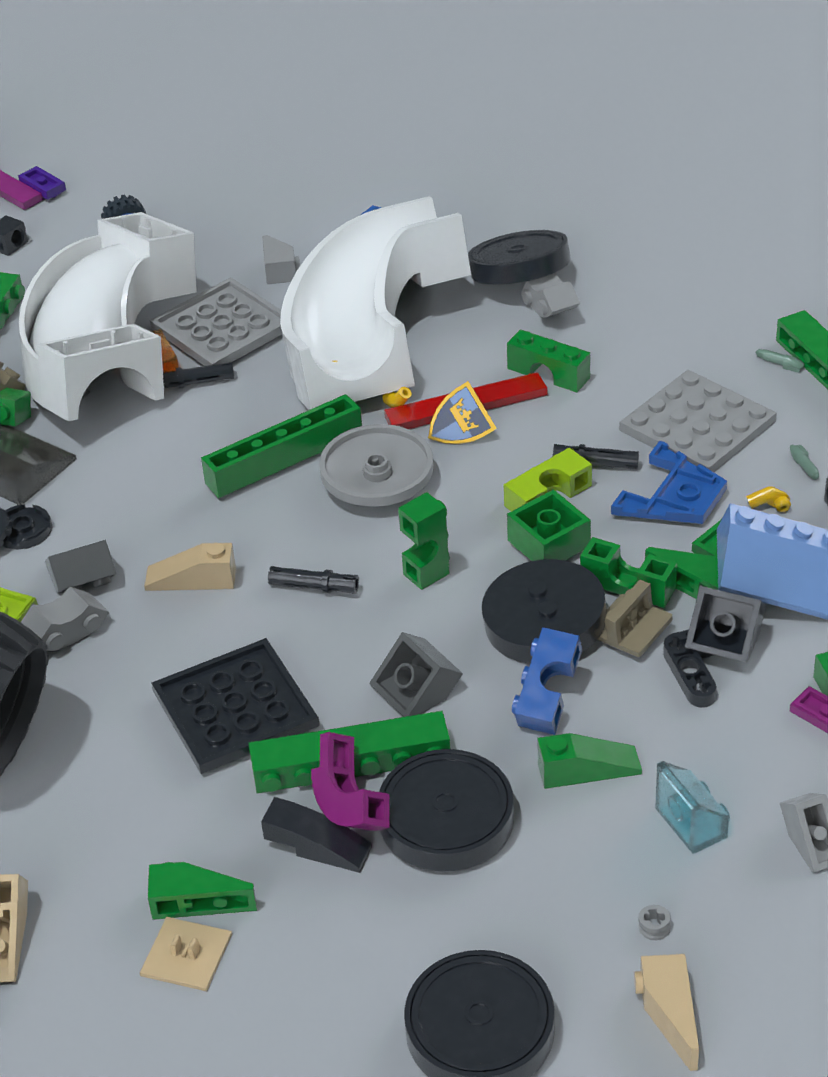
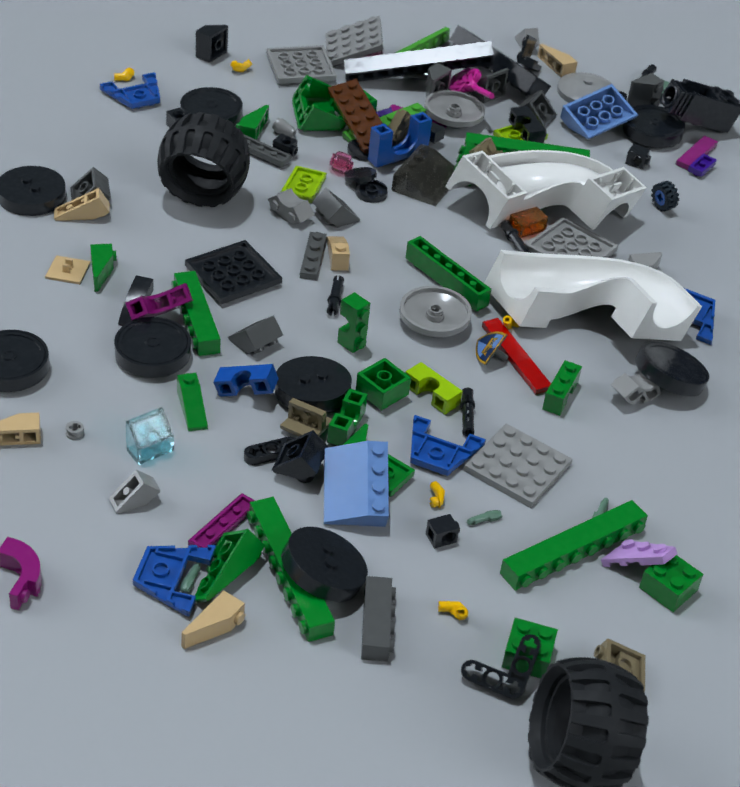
camera: 75 degrees right, 0 degrees up
none -> dark grey plate [300,232,327,280]

